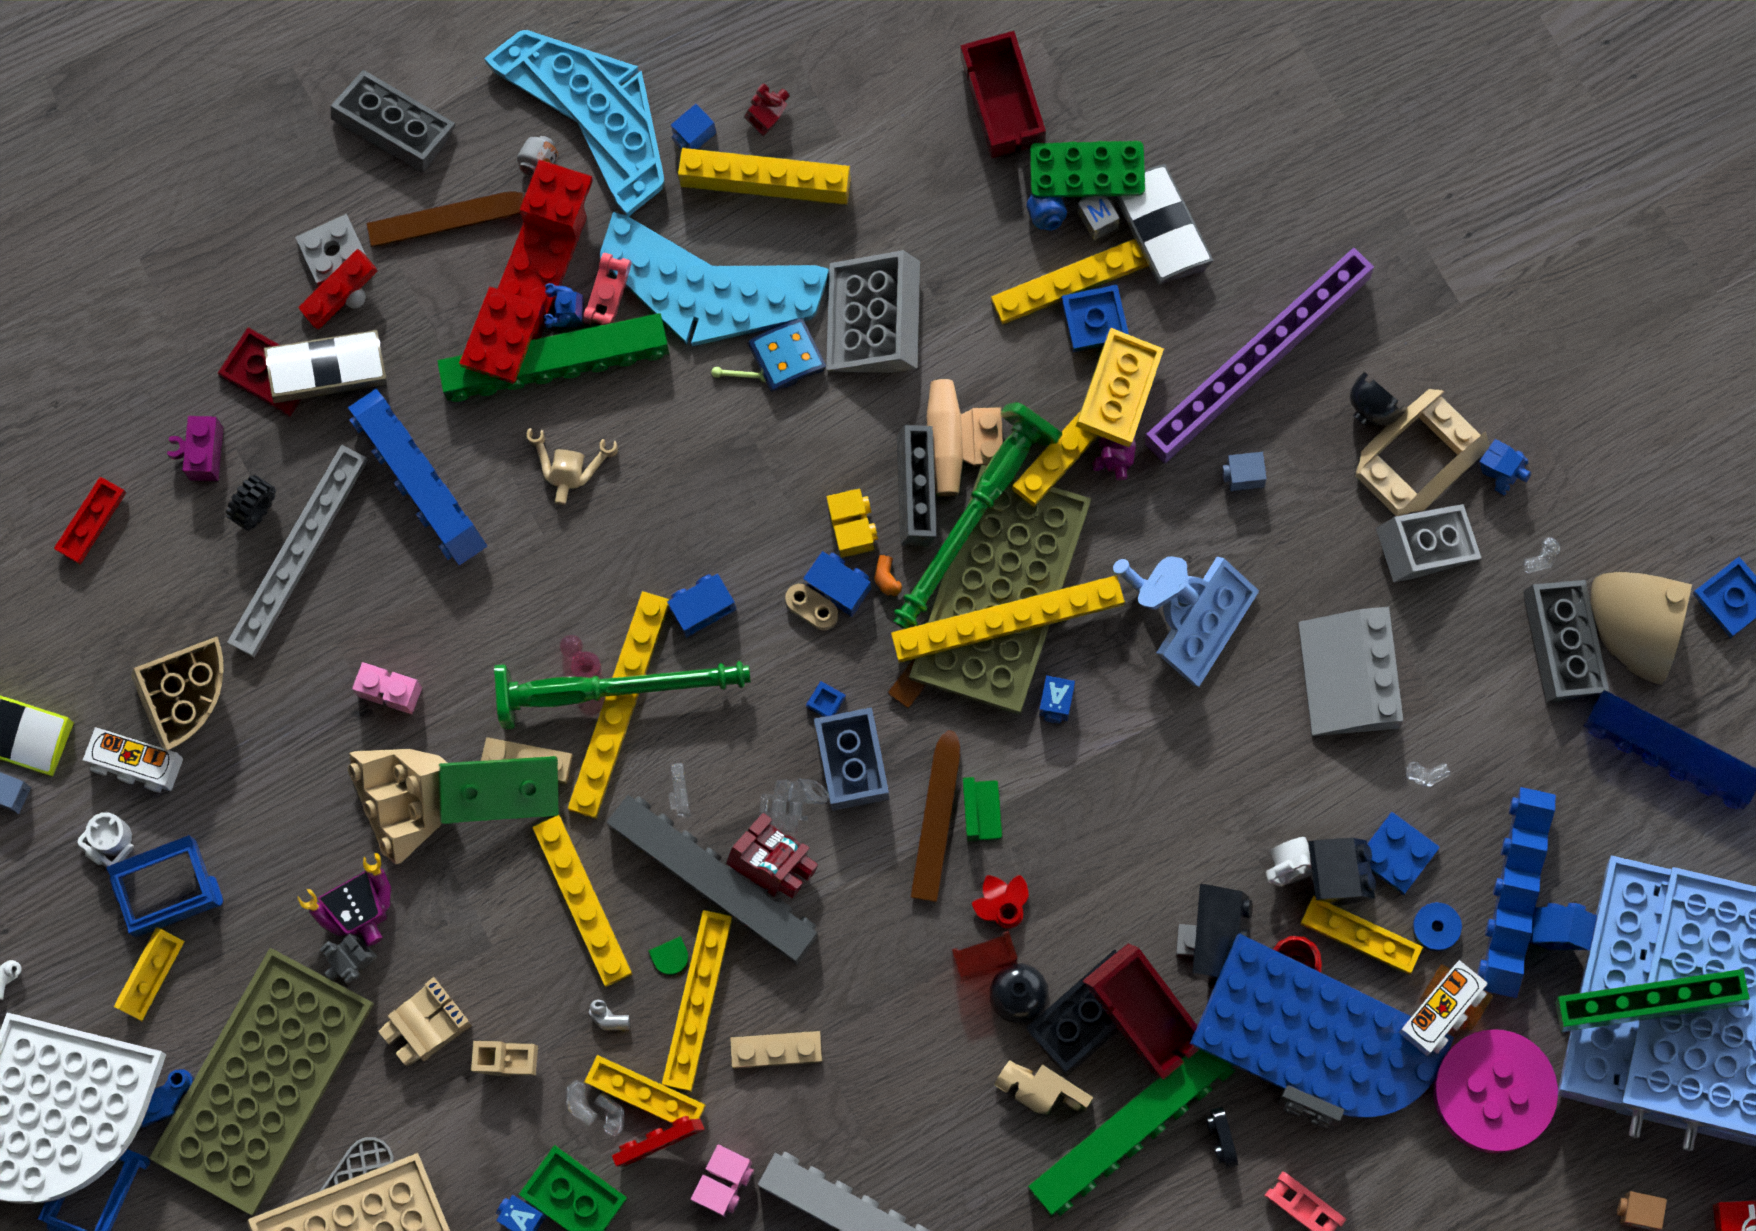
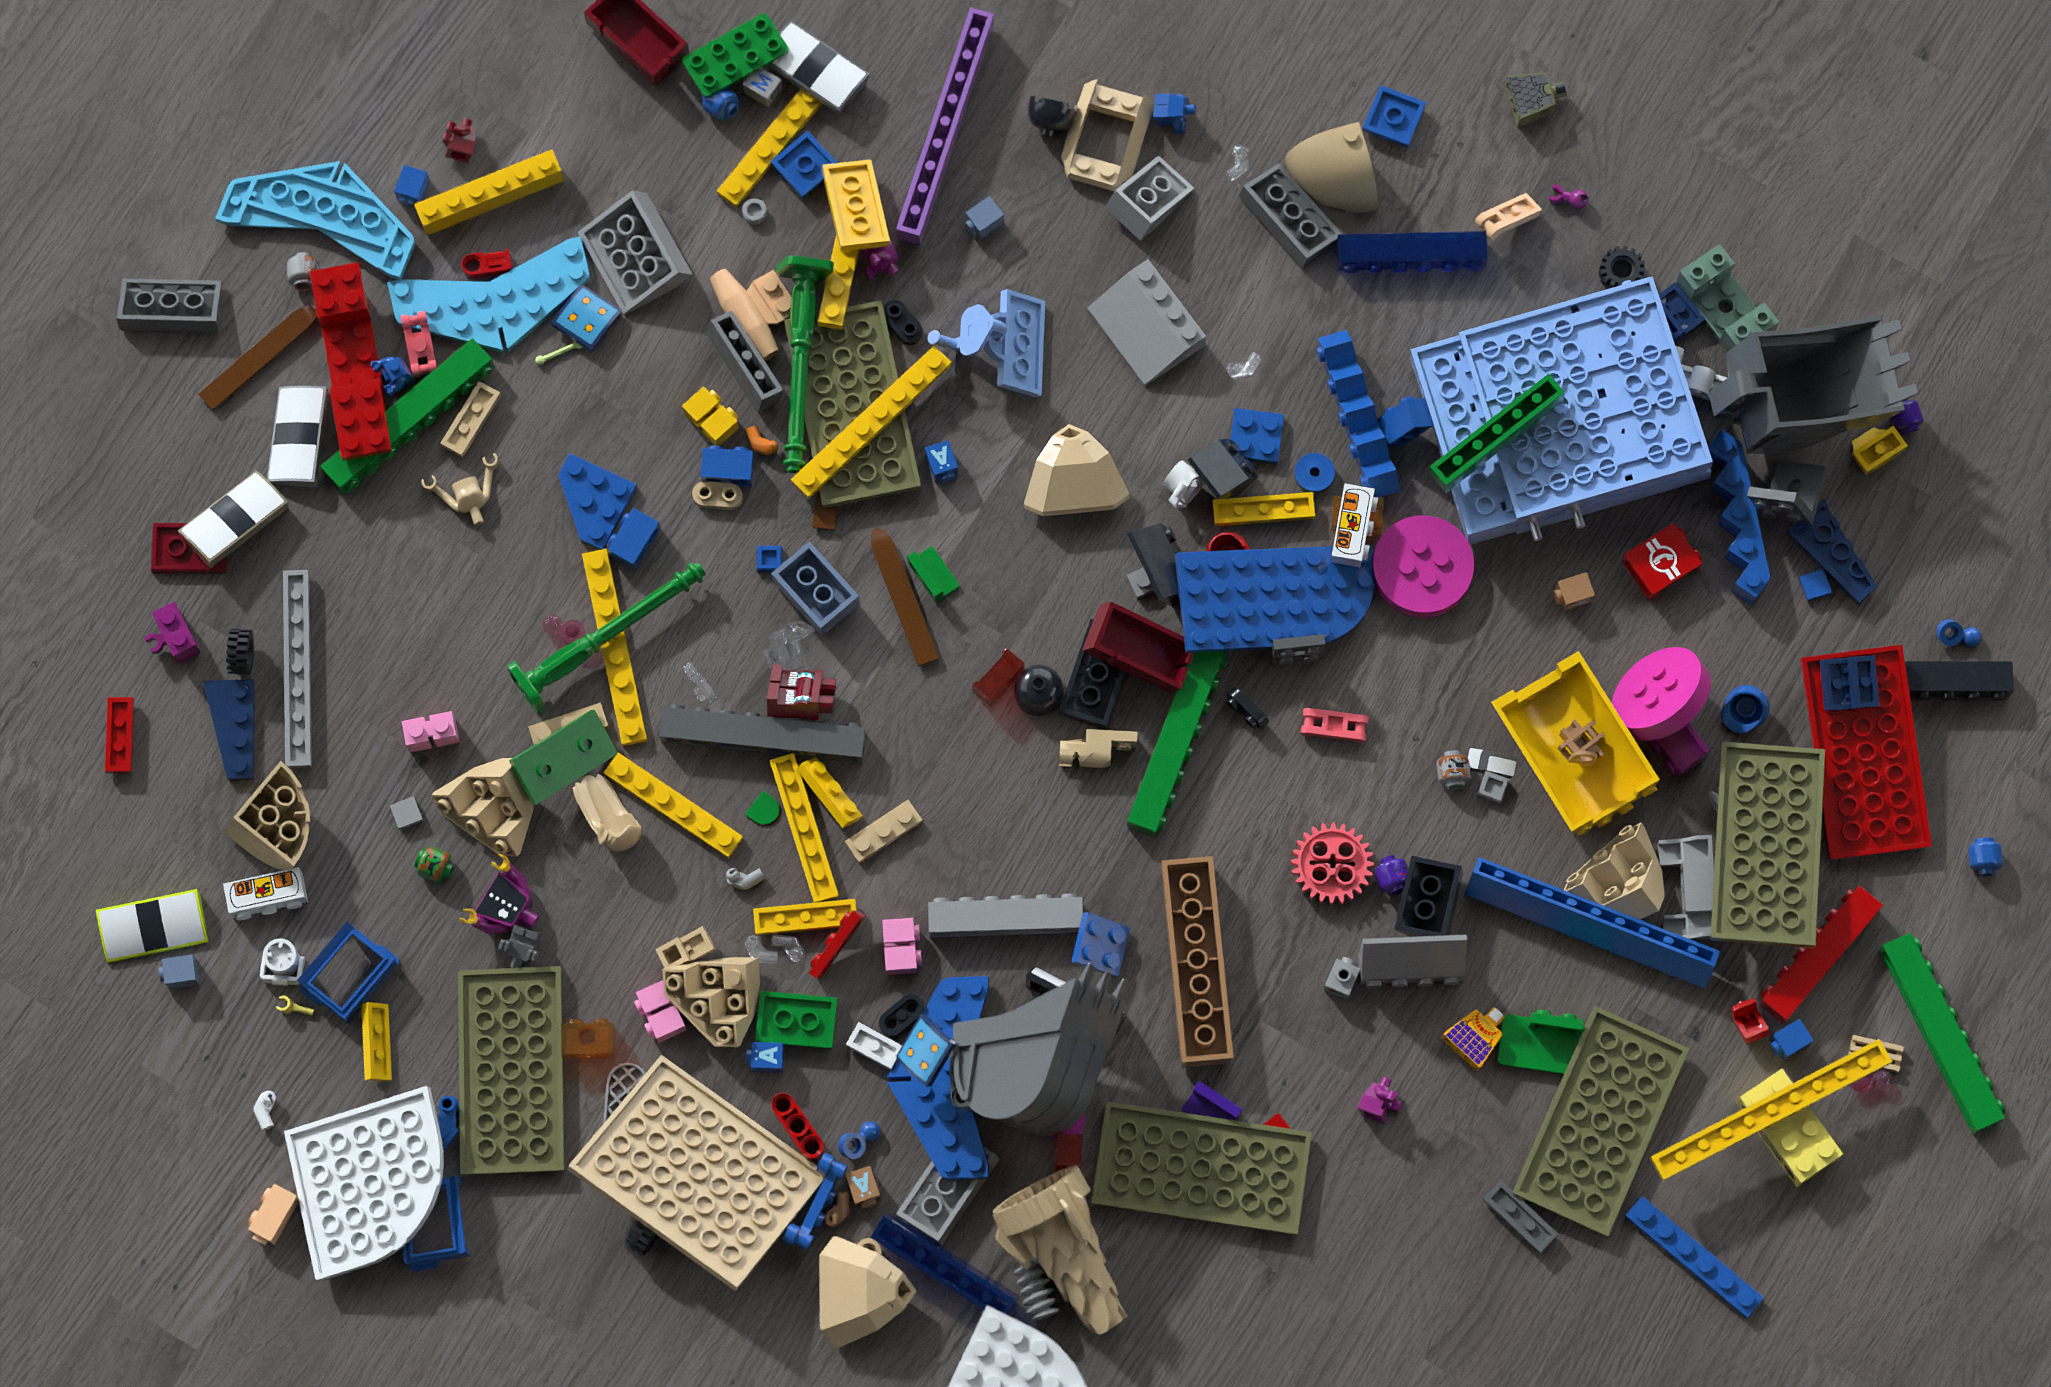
camera: 35 degrees left, 0 degrees up
light grey plate [295,214,366,308] -> none
red plate [298,249,378,329] -> none
blue brick [348,389,487,565] -> none
tan hips [379,977,472,1067] -> none
red plate [972,875,1029,929] -> none
none -> dark blue wing [203,679,255,781]
none -> slope [267,386,329,488]
none -> light yellow hand [276,996,314,1016]
none -> light grey tile [390,796,423,830]
none -> head [414,846,454,883]
none -> tan plate [440,381,501,458]
none -> red piece [461,248,513,279]
none -> blue plate [558,453,637,550]
none -> clear orange brick [561,1018,615,1059]
none -> tan hair [573,774,642,852]
none -> bright pink piece [634,980,686,1043]
none -> tan brick [662,957,760,1047]
none -> light grey tile [742,199,767,225]
none -> yellow plate [797,757,862,828]
none -> black plate [883,300,923,345]
none -> tan brick [1024,424,1130,516]

